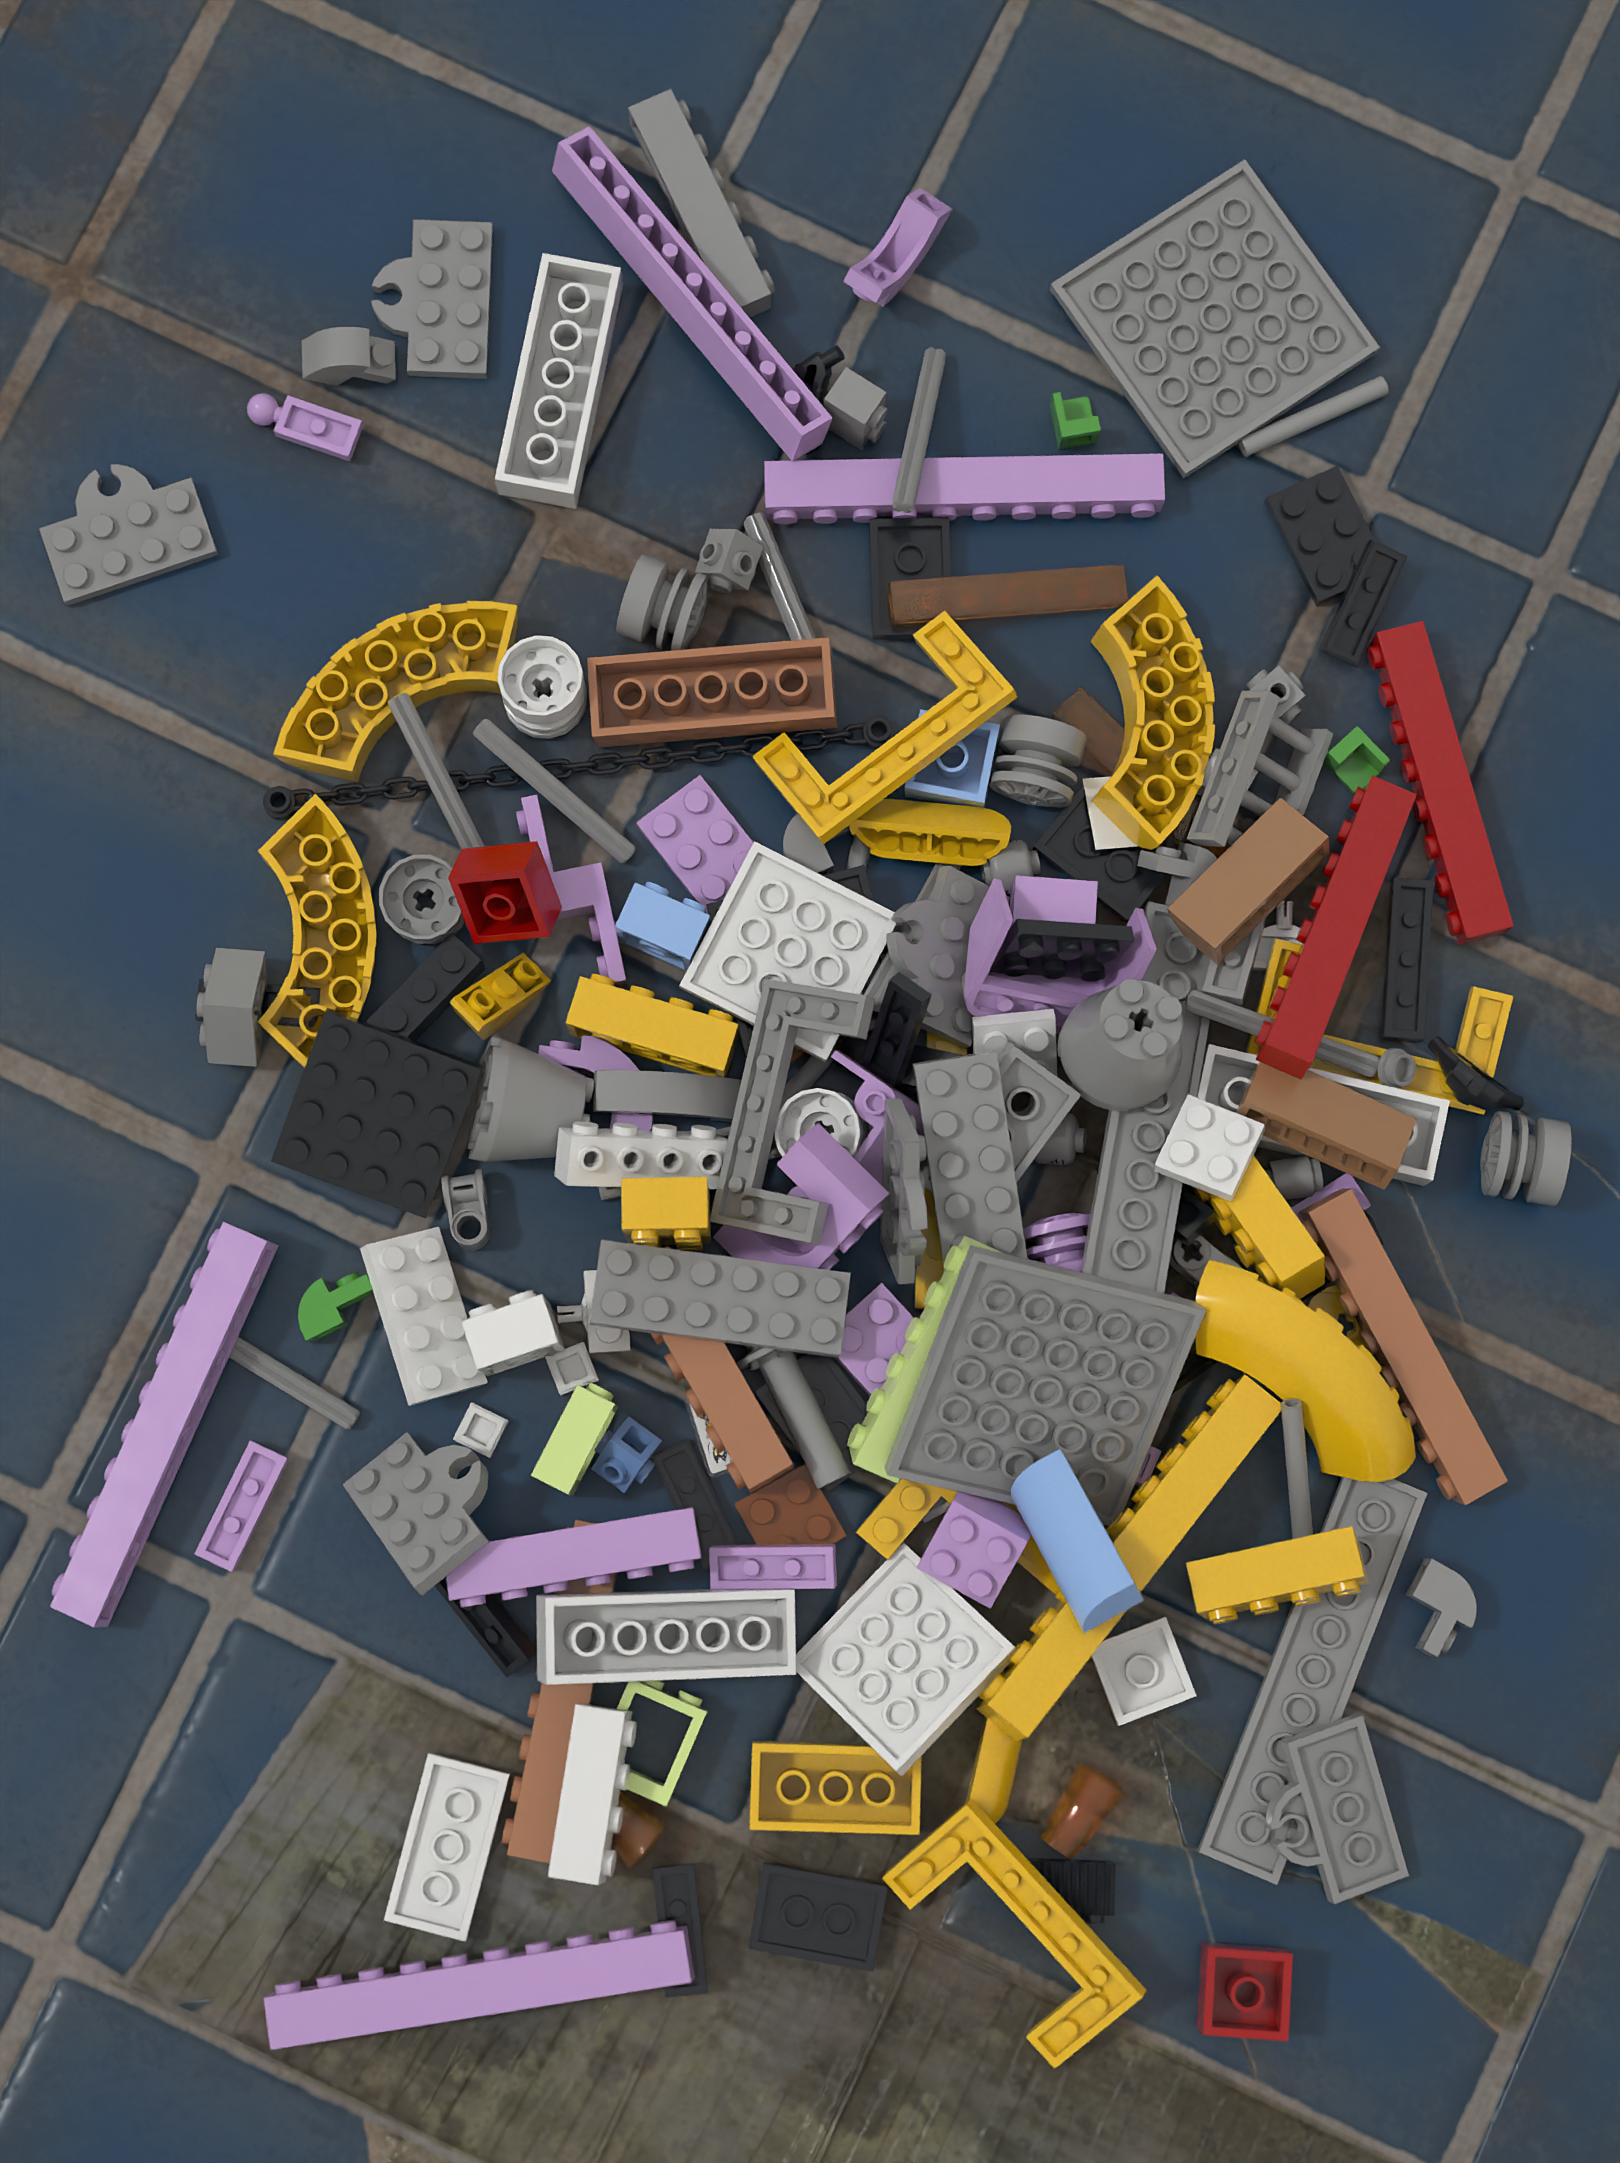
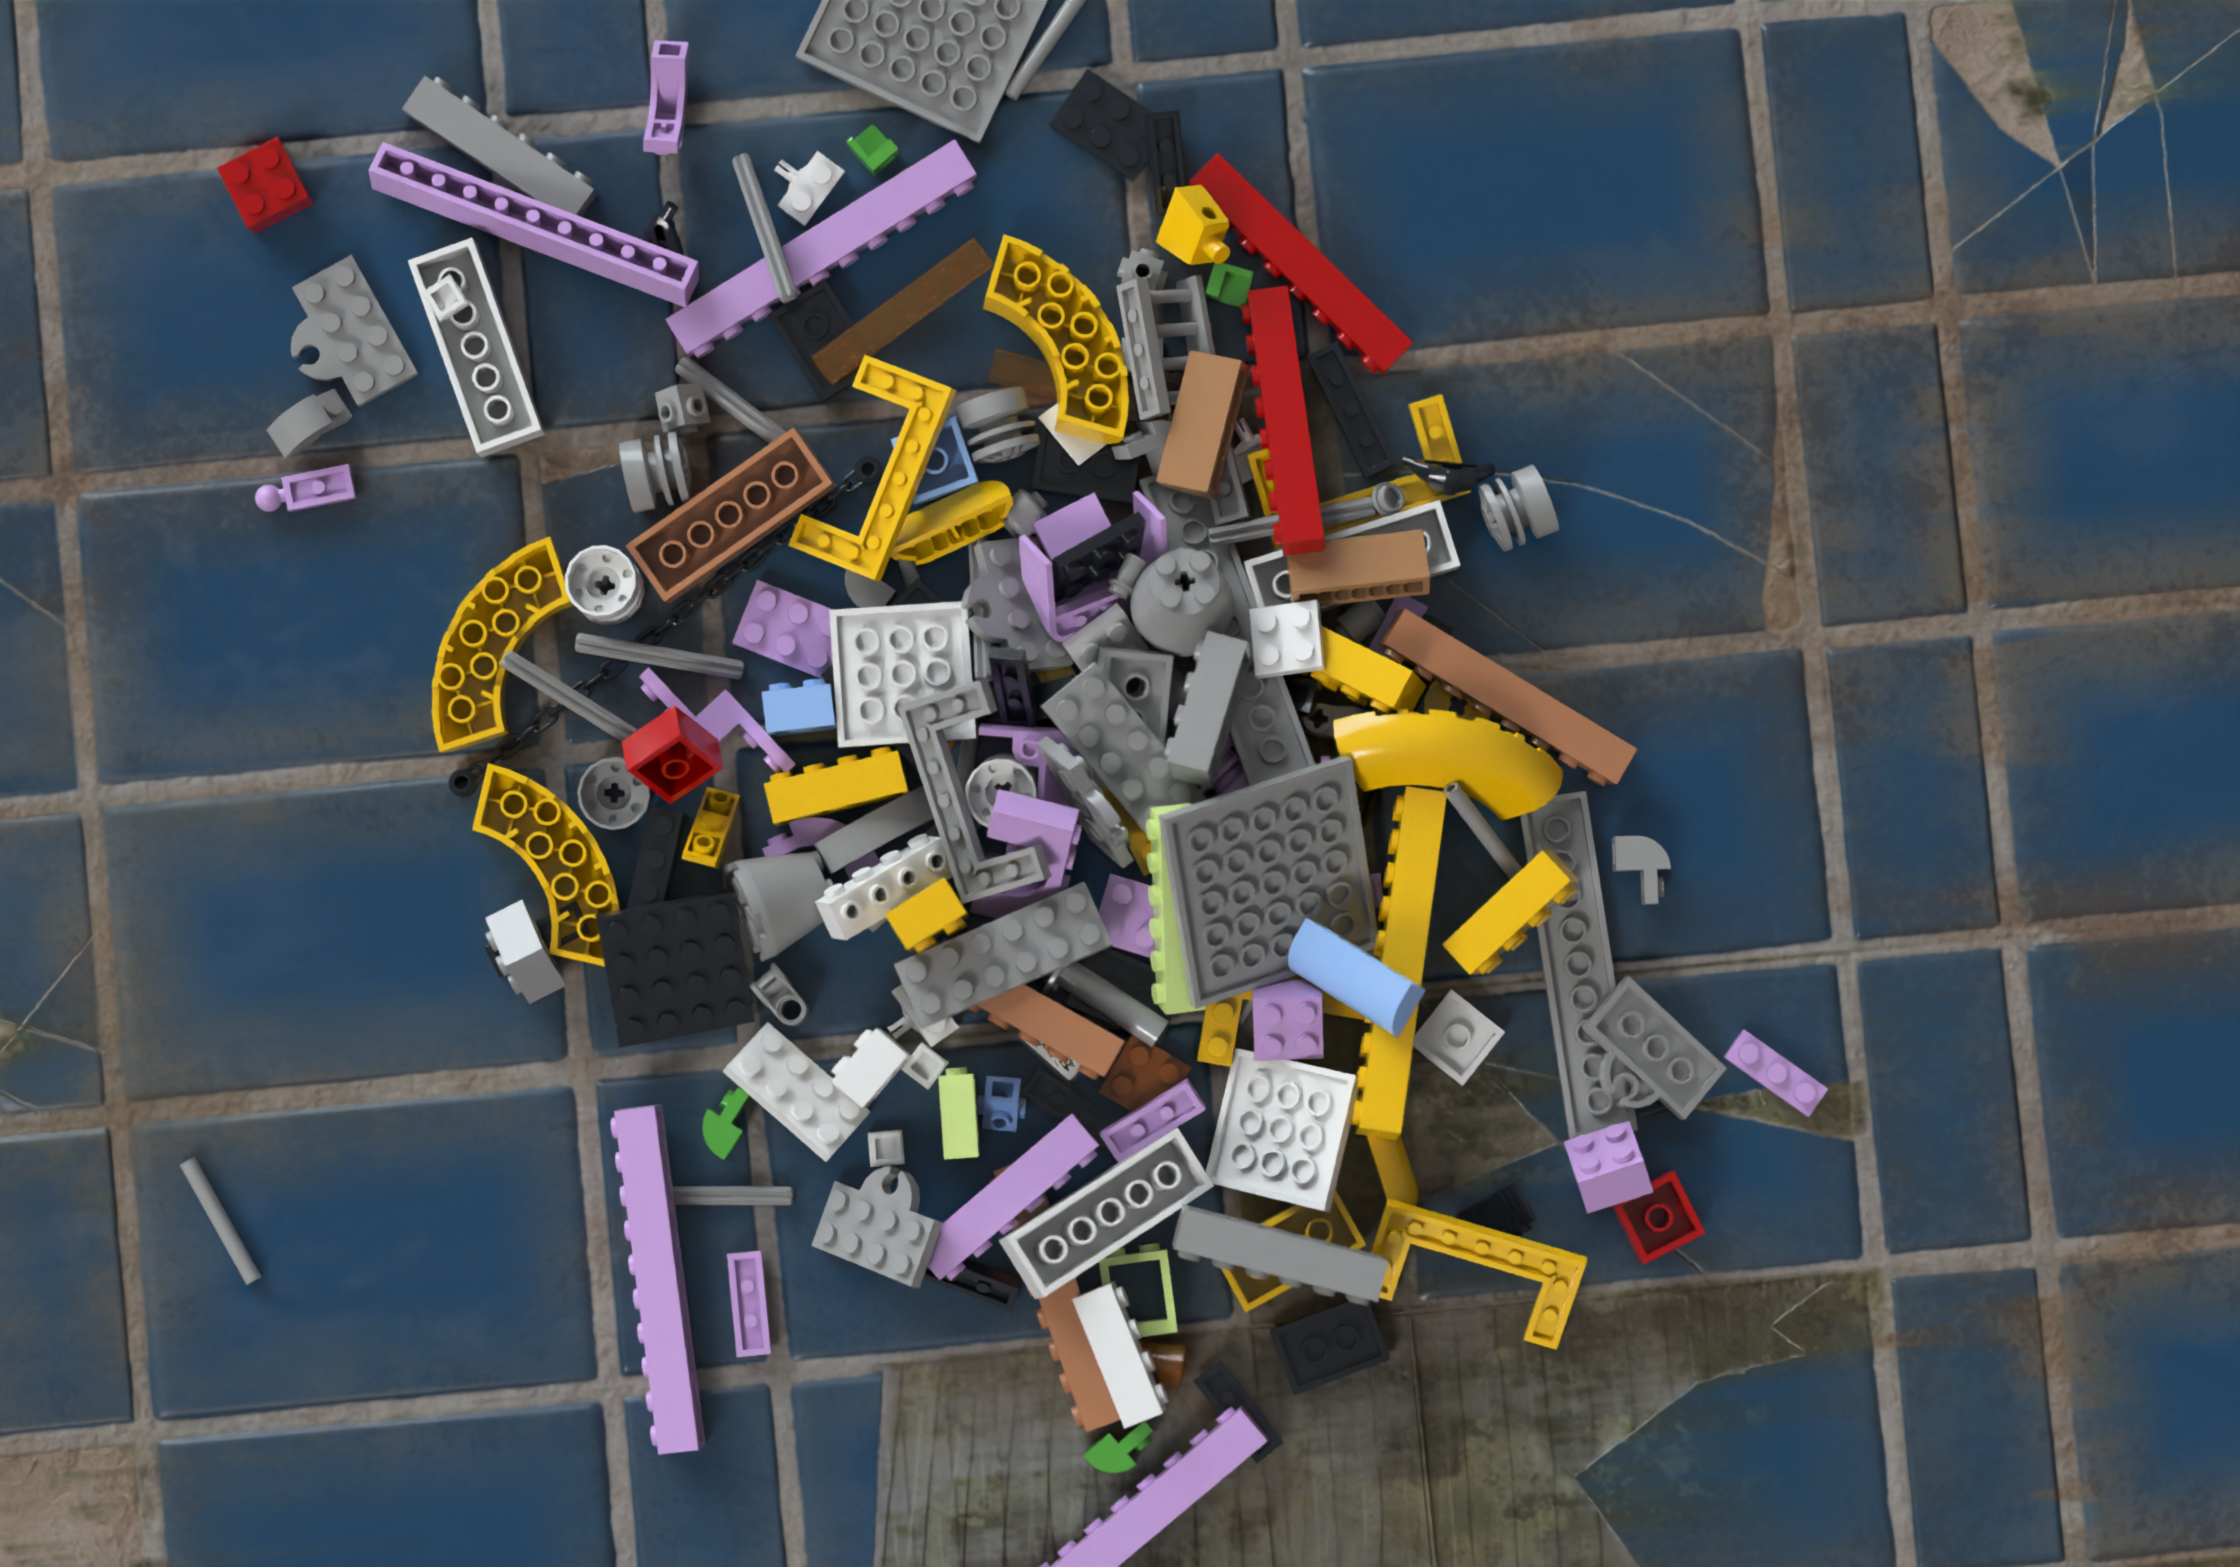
camera: 30 degrees left, 5 degrees up
light grey plate [39,464,219,606] -> none
white plate [384,1753,510,1942] -> none
light grey piece [824,367,888,451] -> none
clear orange plant [1040,1760,1127,1860] -> none
none -> red brick [217,137,315,234]
none -> white tile [421,274,470,323]
none -> white plate [774,151,845,227]
none -> bright green brick [1083,1420,1153,1473]
none -> light grey pin [1108,553,1147,599]
none -> yellow torso [1156,185,1230,265]
none -> light grey brick [1164,631,1252,789]
none -> light grey brick [1172,1204,1388,1306]
none -> lavender brick [1564,1121,1653,1214]
none -> lavender plate [1723,1029,1828,1117]

